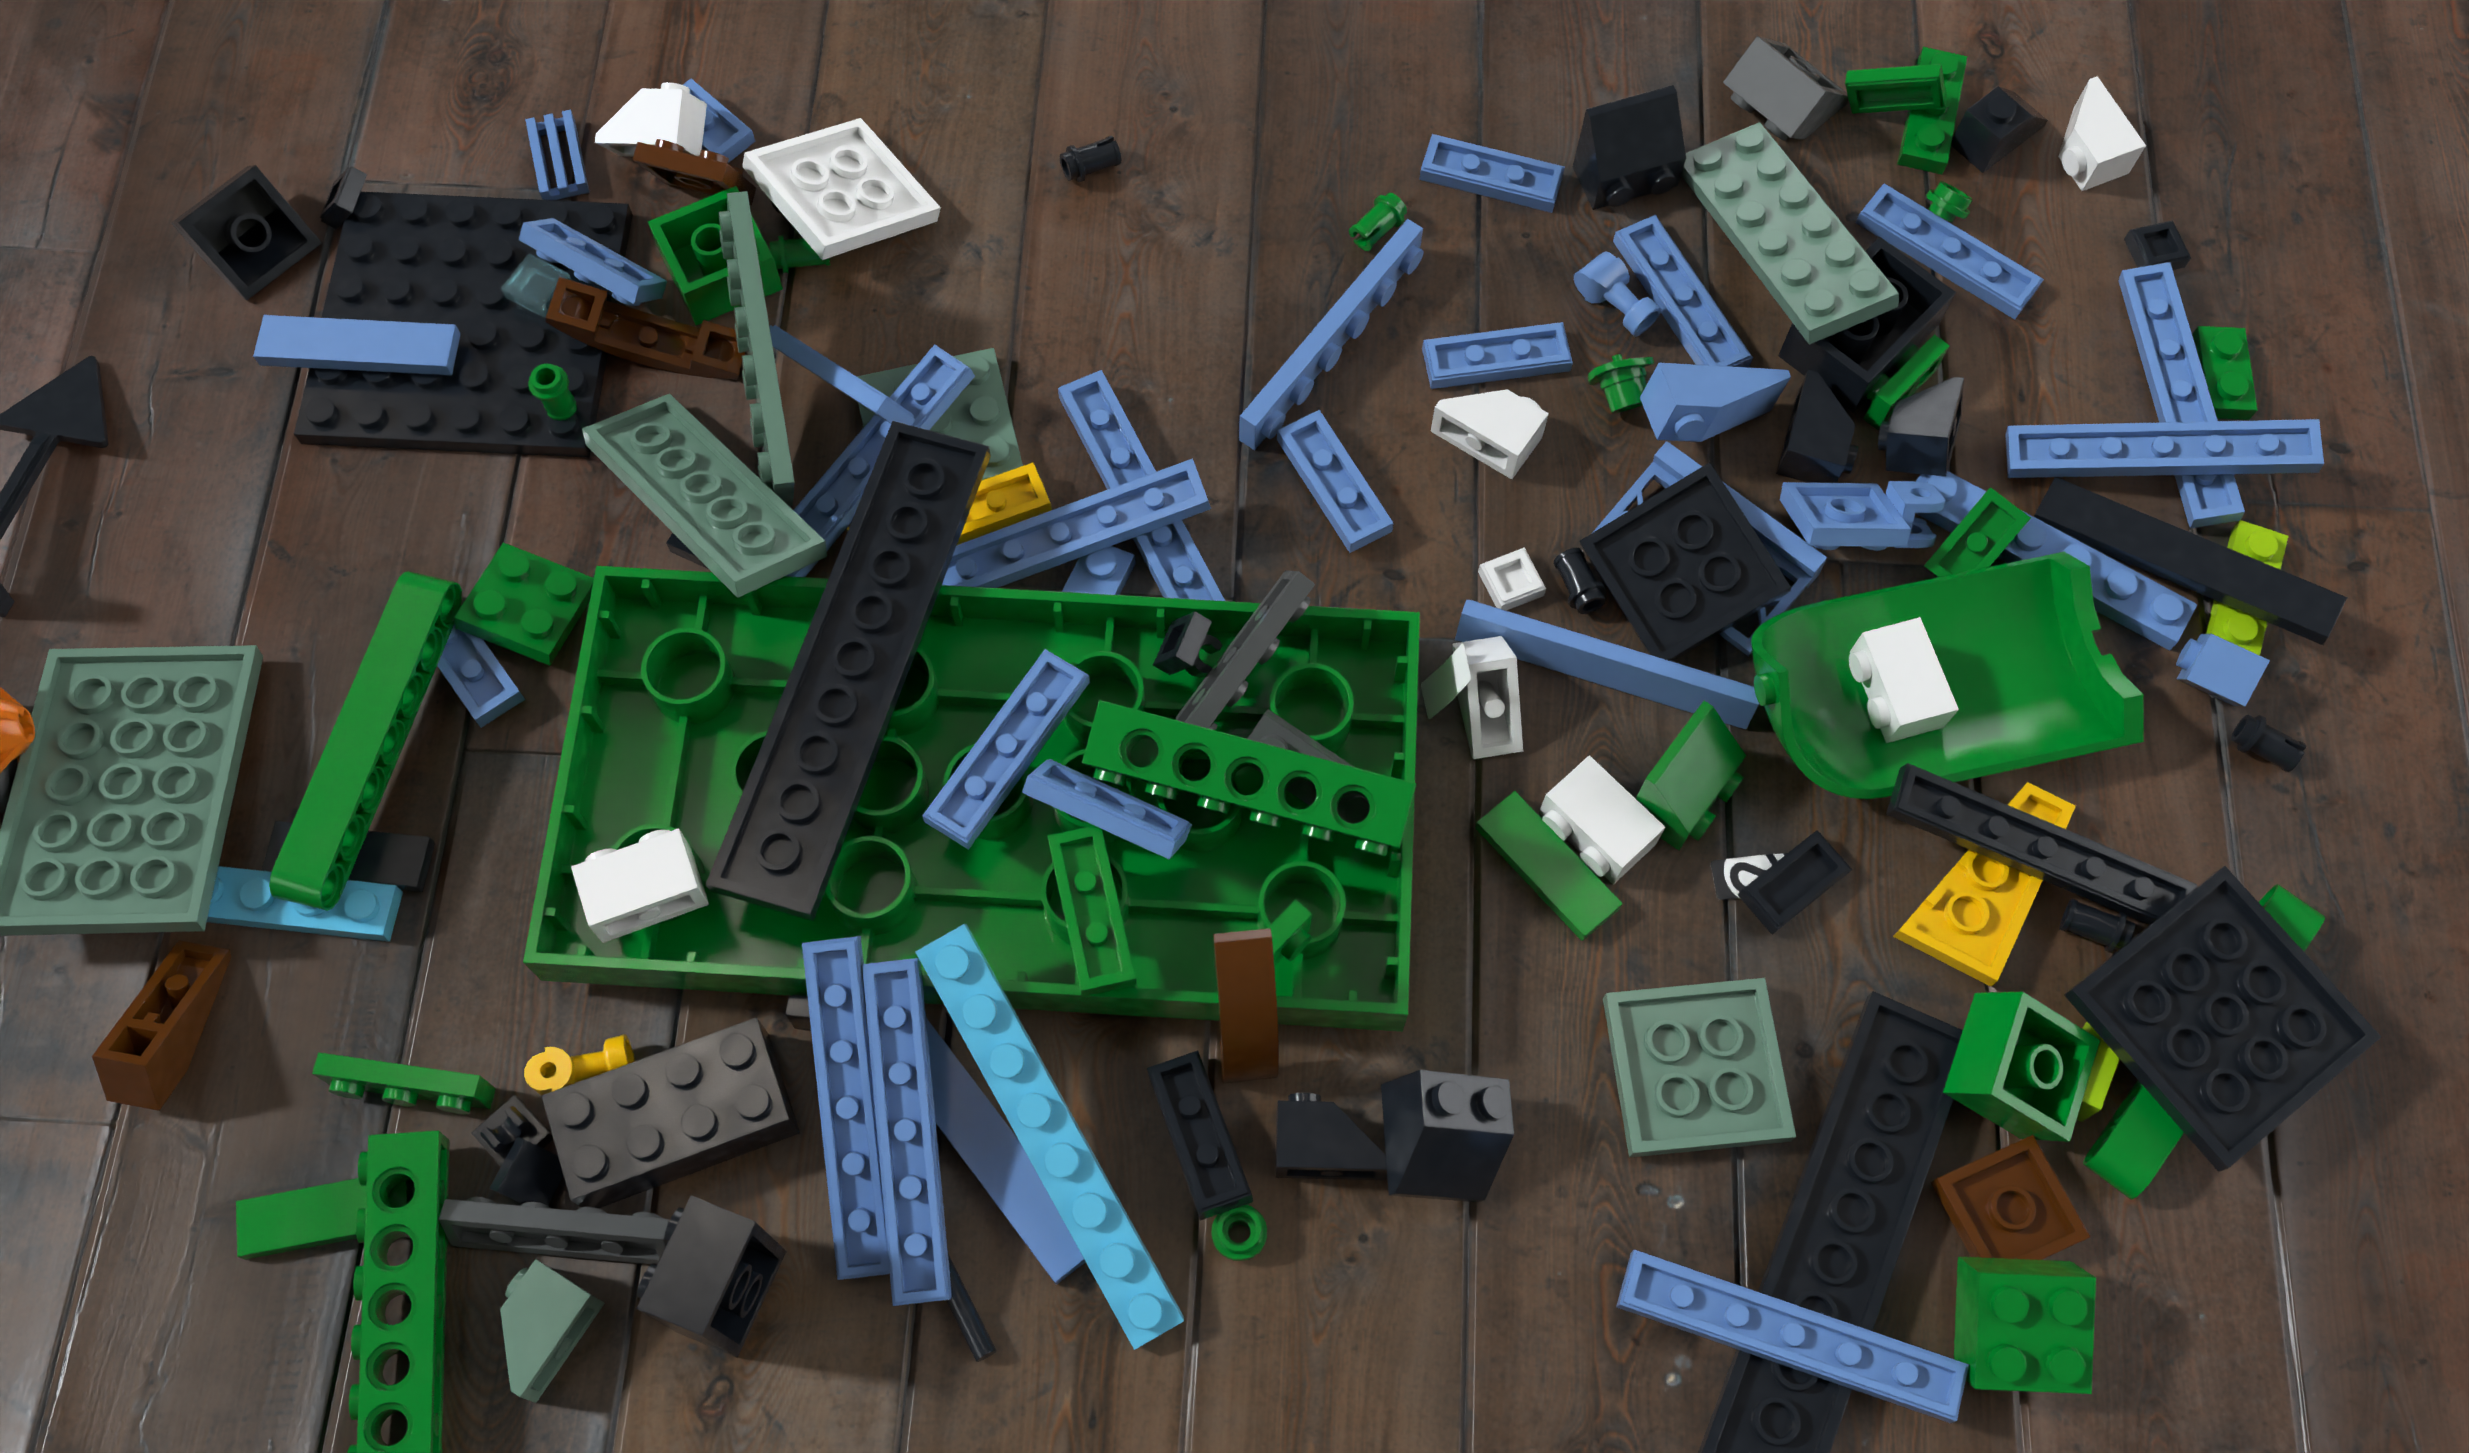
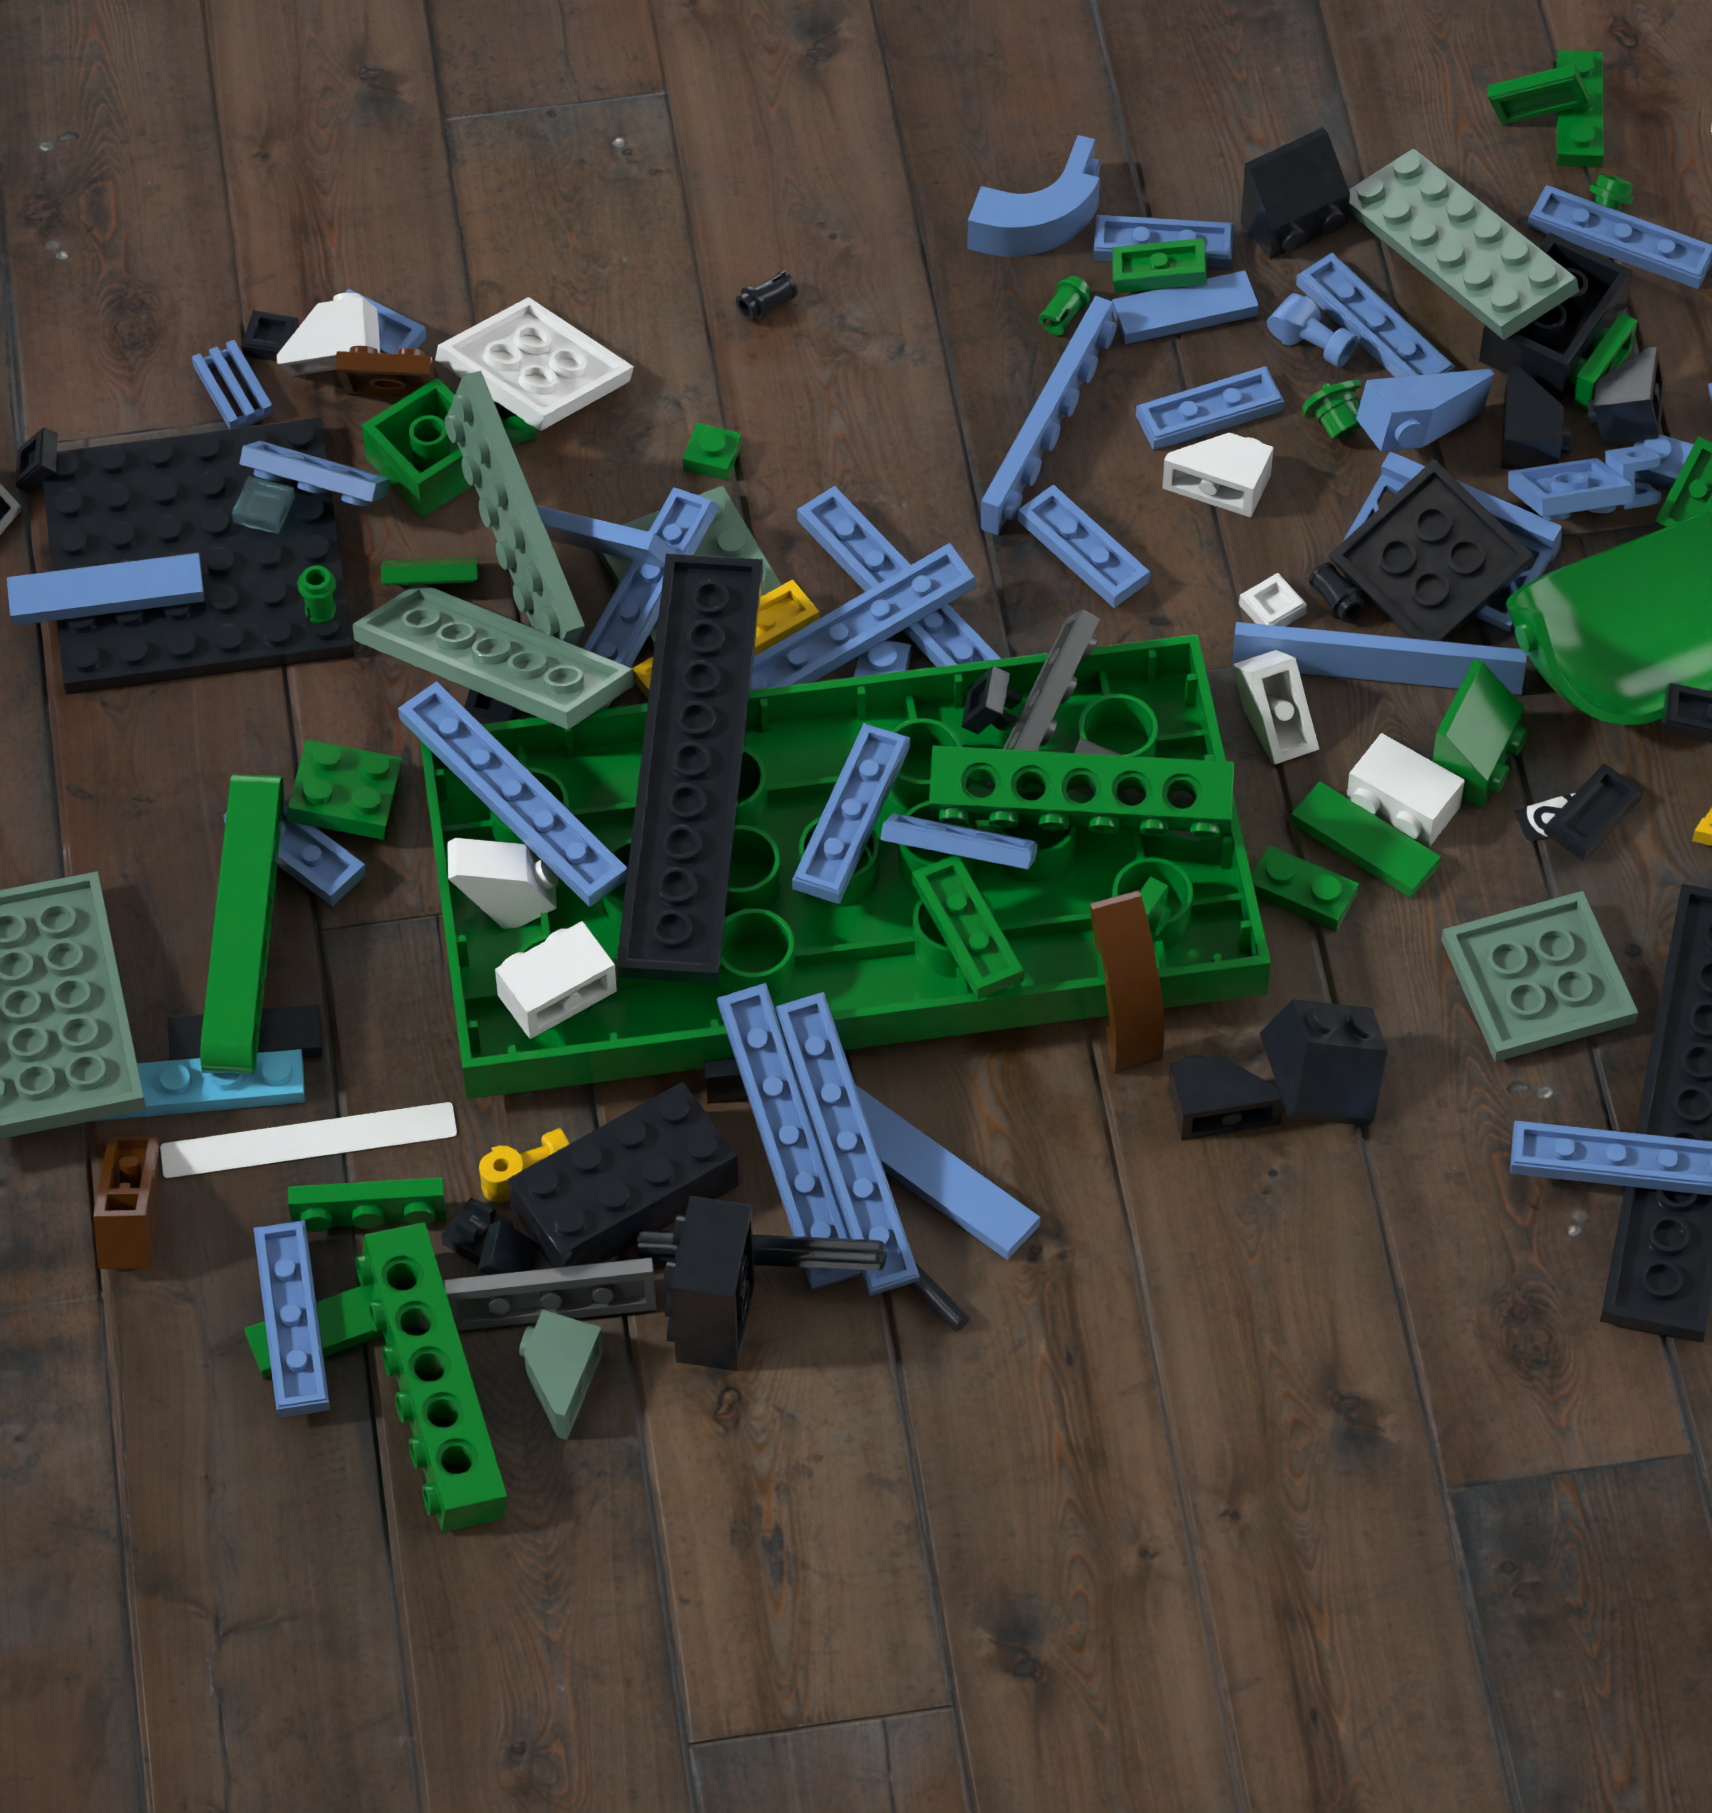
camera: 10 degrees left, 10 degrees down
reddish brown slope [545,277,745,379] -> none
medium azure plate [915,924,1184,1350] -> none
black tile [1147,1050,1253,1221] -> none
green plate [1212,1205,1267,1261] -> none
white sticker [1421,643,1471,719] -> none
dark grey slope [1723,36,1849,141] -> none
white brick [1849,617,1959,743] -> none
black slope [1951,86,2048,173] -> none
none -> white sticker [160,1102,457,1178]
none -> black tile [241,310,299,362]
none -> medium blue tile [253,1220,330,1418]
none -> green tile [381,557,480,585]
none -> medium blue plate [398,681,628,907]
none -> white slope [448,838,558,929]
none -> black axle [636,1229,887,1271]
none -> green plate [682,423,742,481]
none -> medium blue arch [967,135,1101,257]
none -> green plate [1112,238,1207,293]
none -> medium blue tile [1112,271,1259,345]
none -> green plate [1252,845,1359,931]

